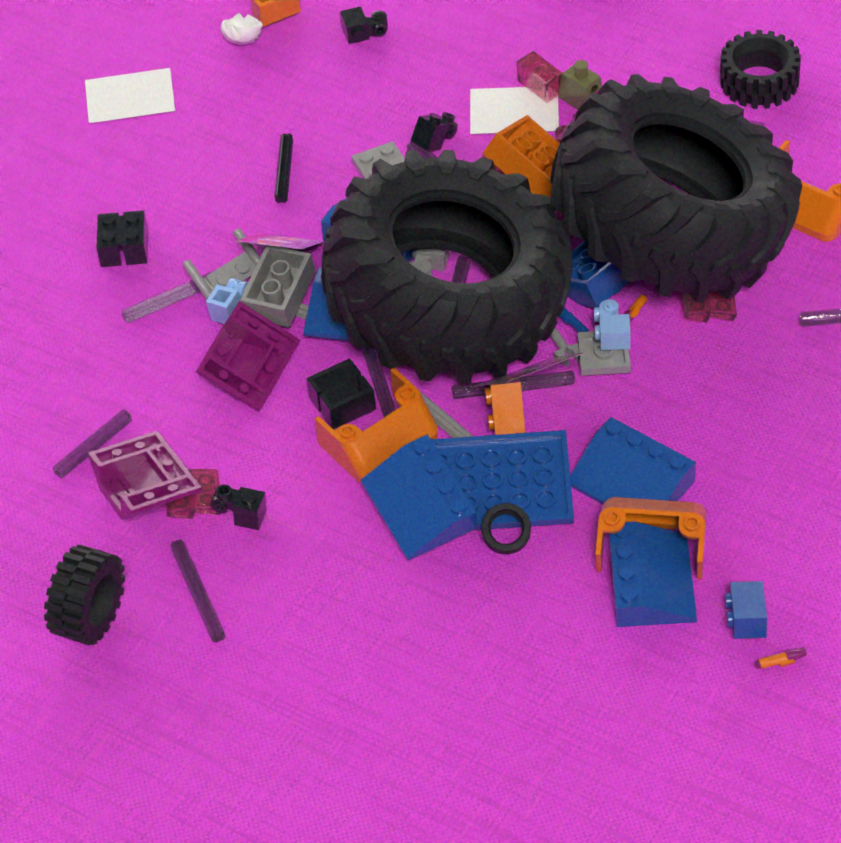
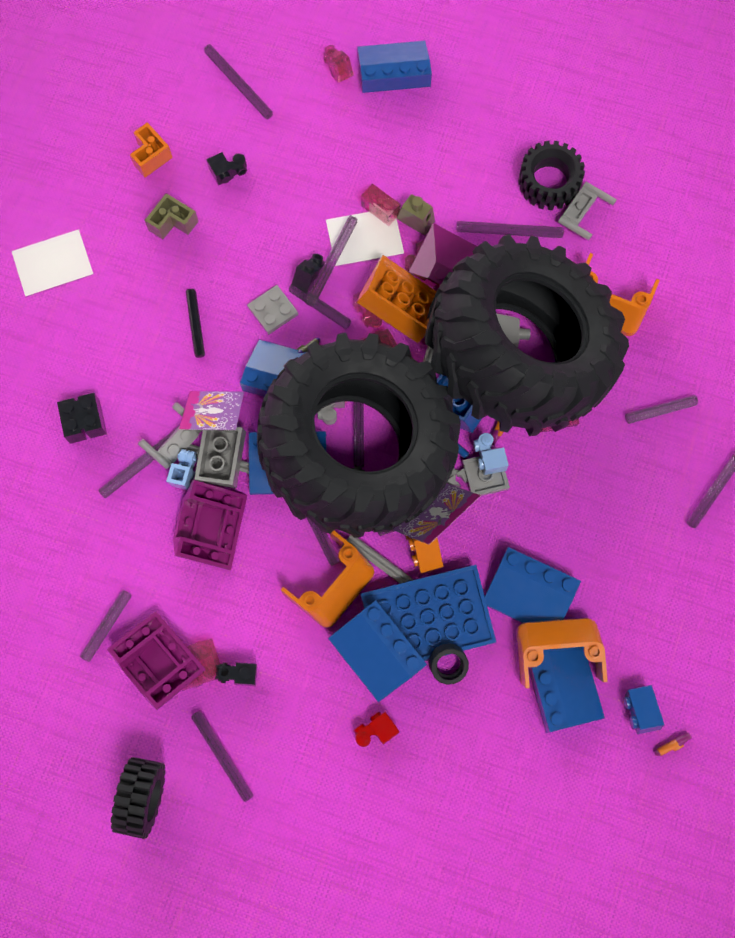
camera: 15 degrees left, 25 degrees up
white hair [220,13,263,45] -> none
black piece [306,358,376,429] -> none
none -> brick [144,193,199,239]
none -> clear purple axle [305,215,357,307]
none -> red brick [353,711,400,747]
none -> light grey plate [558,181,617,241]

